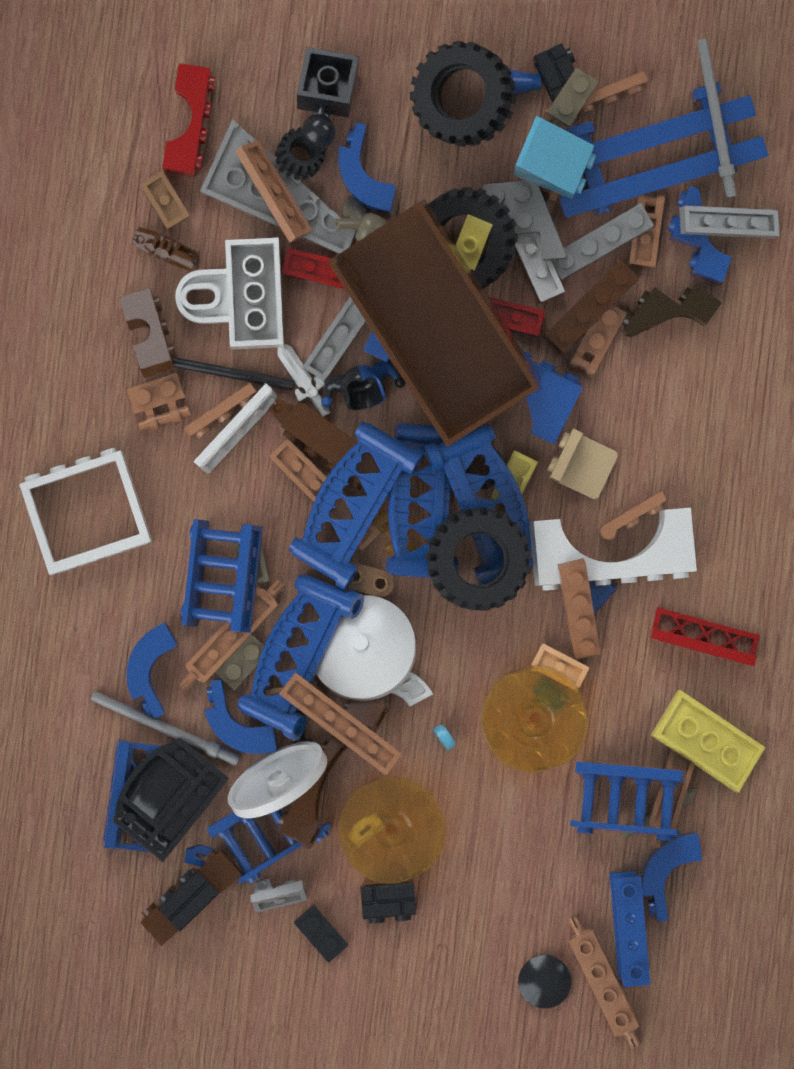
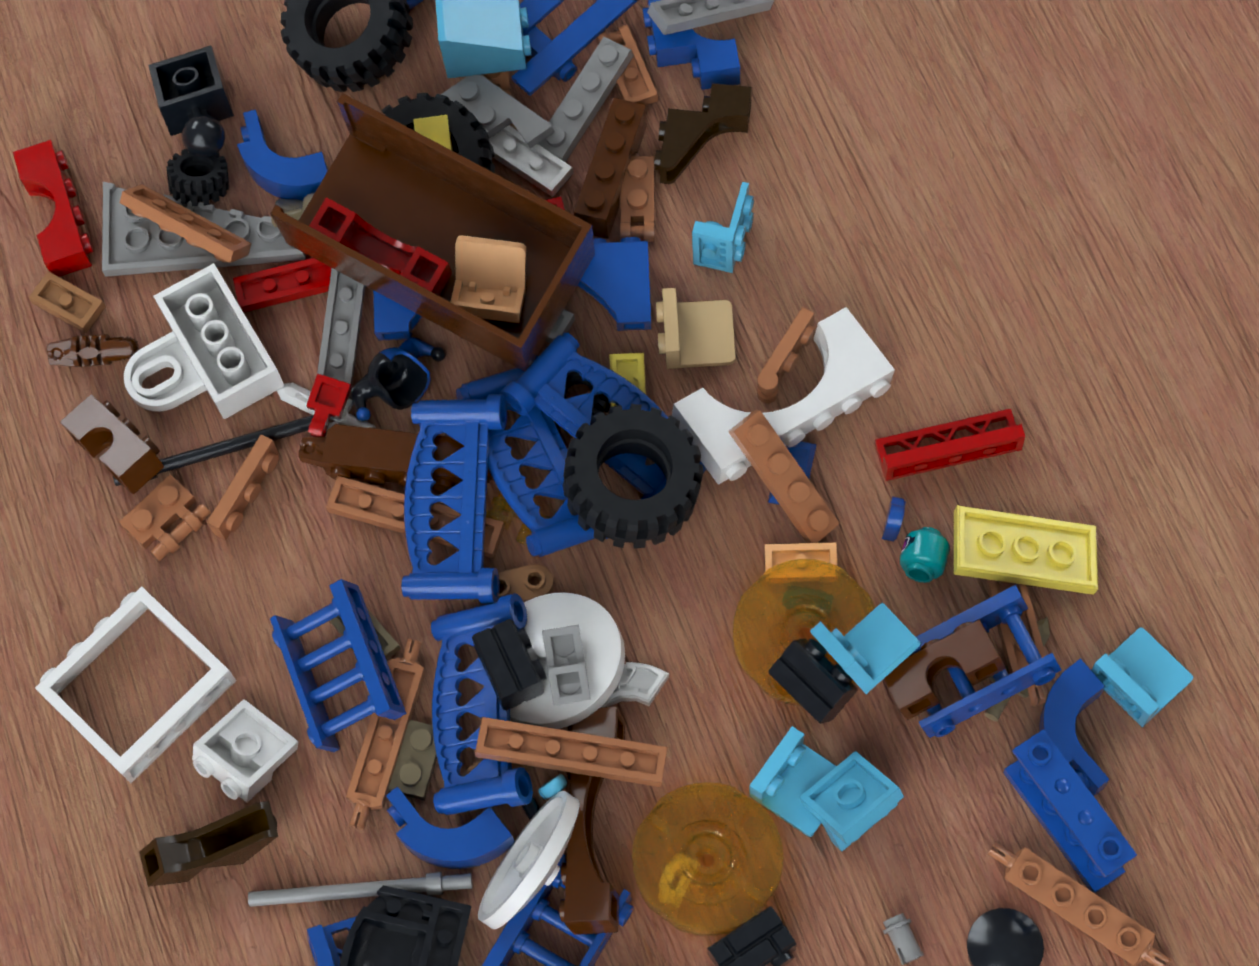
camera: 20 degrees left, 20 degrees down
blue arch [127,623,179,718] -> none
white tile [193,384,279,474] -> none
medium azure tile [433,724,456,751] -> none
none -> dark brown arch [139,801,278,887]
none -> white plate [192,699,299,803]
none -> red plate [306,373,352,437]
none -> red arch [309,197,452,296]
none -> light nougat bracket [450,235,527,323]
none -> black brick [472,619,547,711]
none -> medium azure piece [538,774,567,800]
none -> light grey slope [542,624,591,706]
none -> medium azure bracket [692,182,754,273]
none -> medium azure bracket [749,726,836,837]
none -> black brick [768,638,858,724]
none -> medium azure bracket [799,751,904,852]
none -> medium azure bracket [810,603,921,694]
none -> blue tile [882,496,906,542]
none -> light grey pin [883,913,924,965]
none -> reddish brown arch [884,619,1006,720]
none -> teal head [899,527,950,583]
none -> medium azure bracket [1091,627,1193,728]

